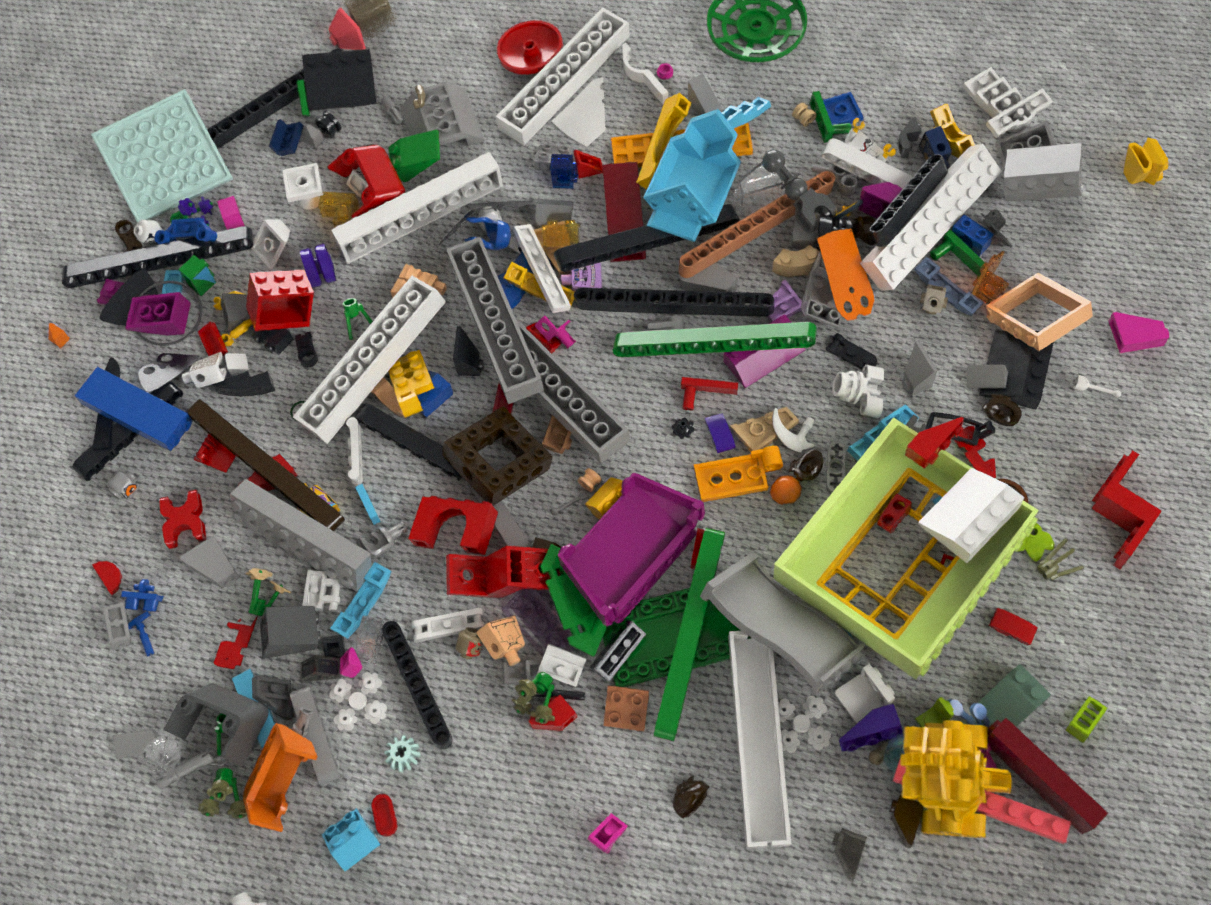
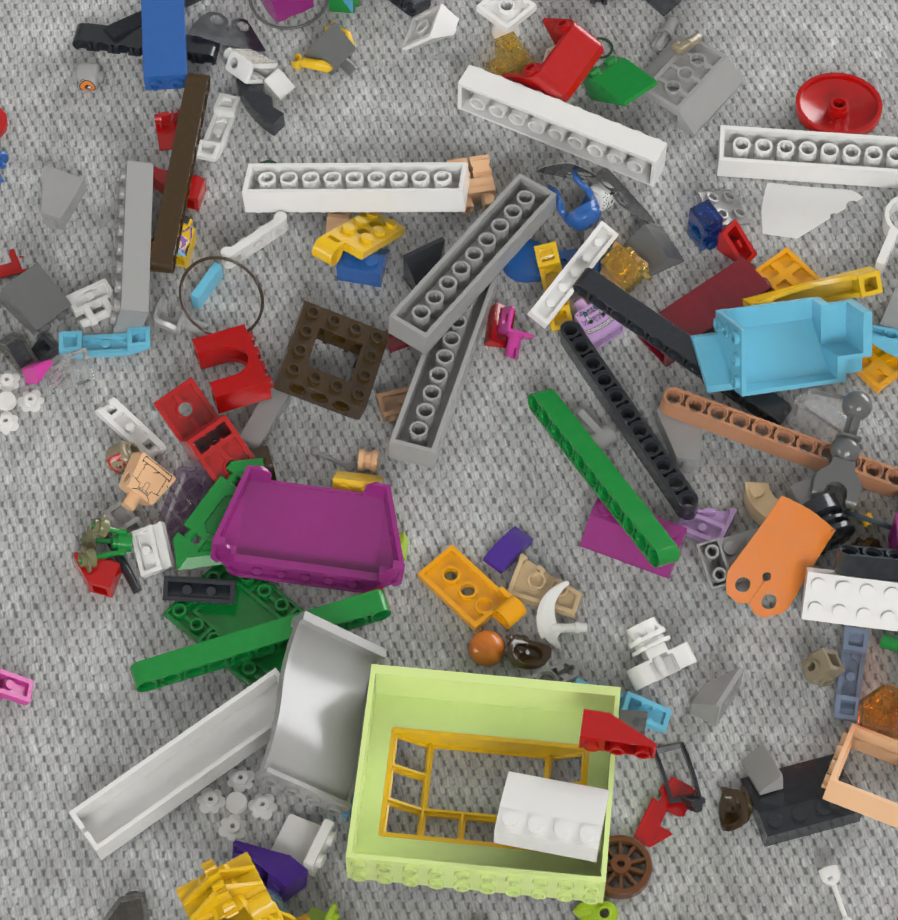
camera: 50 degrees right, 5 degrees down
red piece [159,489,206,549] -> none
red tile [198,321,228,356] -> none
red container [246,270,314,331] -> none
plant [246,568,291,616] -> none
black brick [249,324,294,355] -> none
black piece [295,332,318,368] -> none
dark purple wheel [300,243,337,288] -> none
green plant [341,298,374,348] -> none
black beam [354,403,462,481] -> none
black beam [382,621,453,749] -> none
nougat hinge [603,685,649,731] -> none
black plant [671,417,695,439] -> none
dark brown hat [673,776,710,818] -> none
red piece [681,377,738,411] -> none
black plate [826,333,877,370] -> none
red leg [877,493,912,533] -> none
none -> dark brown piece [179,256,264,334]
none -> white slope [196,93,240,162]

